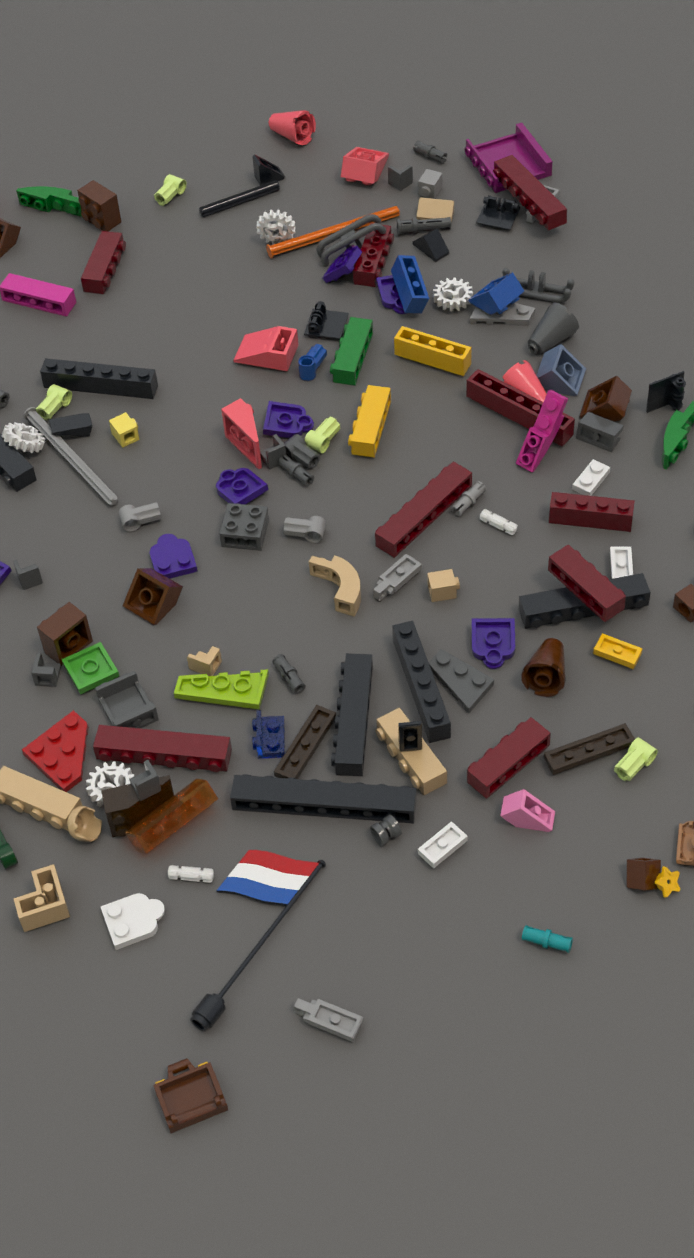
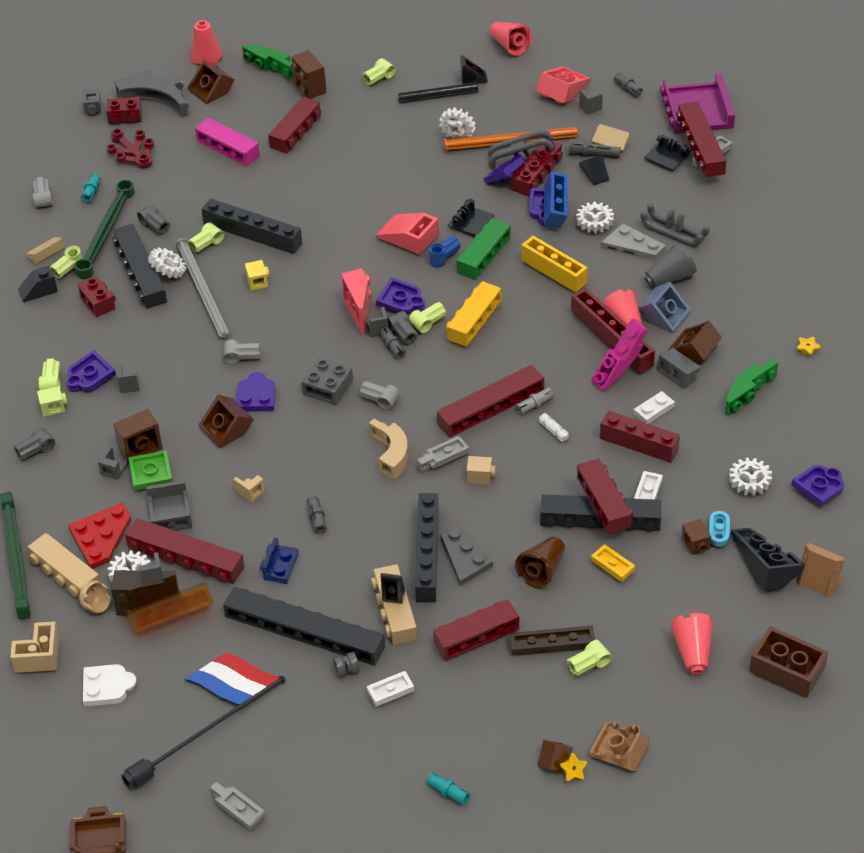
camera: 15 degrees right, 5 degrees down
black slope [48,413,92,436] -> none
white axle [168,865,214,883] -> none
lime wing [173,669,269,710] -> none
dark purple plate [216,468,269,505] -> none
dark brown plate [274,705,336,779] -> none
black brick [331,653,373,776] -> none
light grey brick [418,169,443,199] -> none
blue slope [468,272,524,315] -> none
dark purple plate [471,618,515,669] -> none
bright pink slope [500,789,555,832] -> none
black hinge [646,371,686,413] -> none

